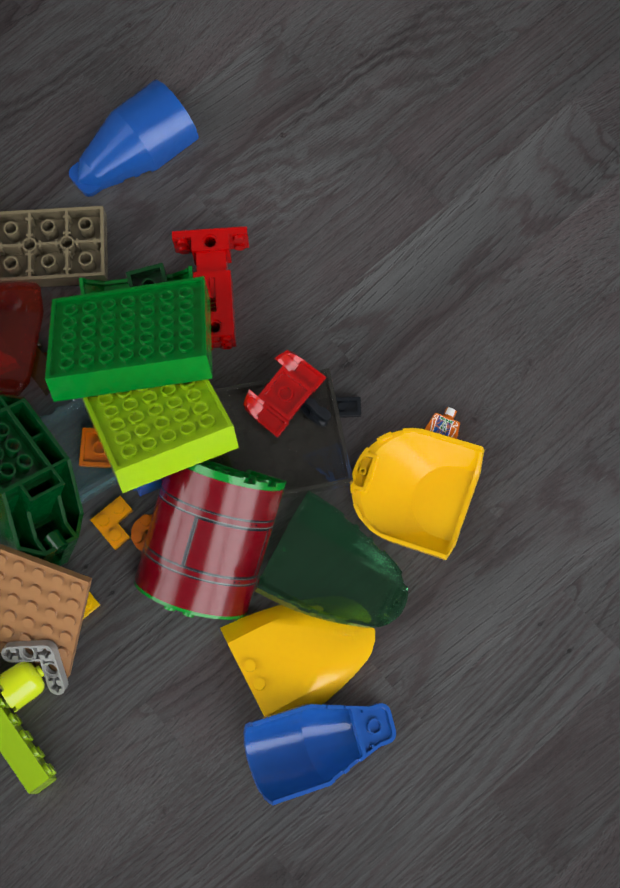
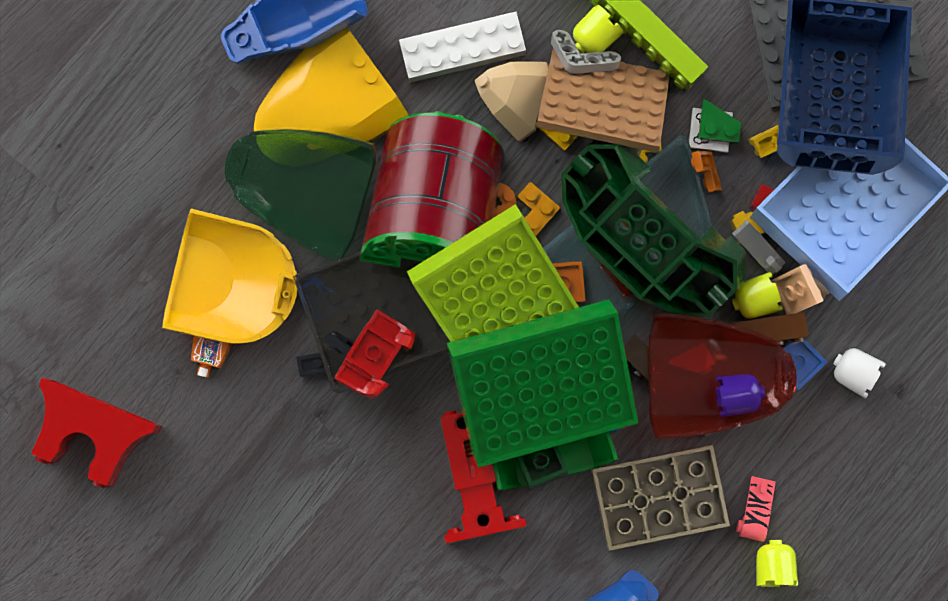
camera: 165 degrees right, 10 degrees up
none -> red piece [31,377,162,488]
none -> white brick [399,12,526,83]
none -> tan brick [474,62,549,142]

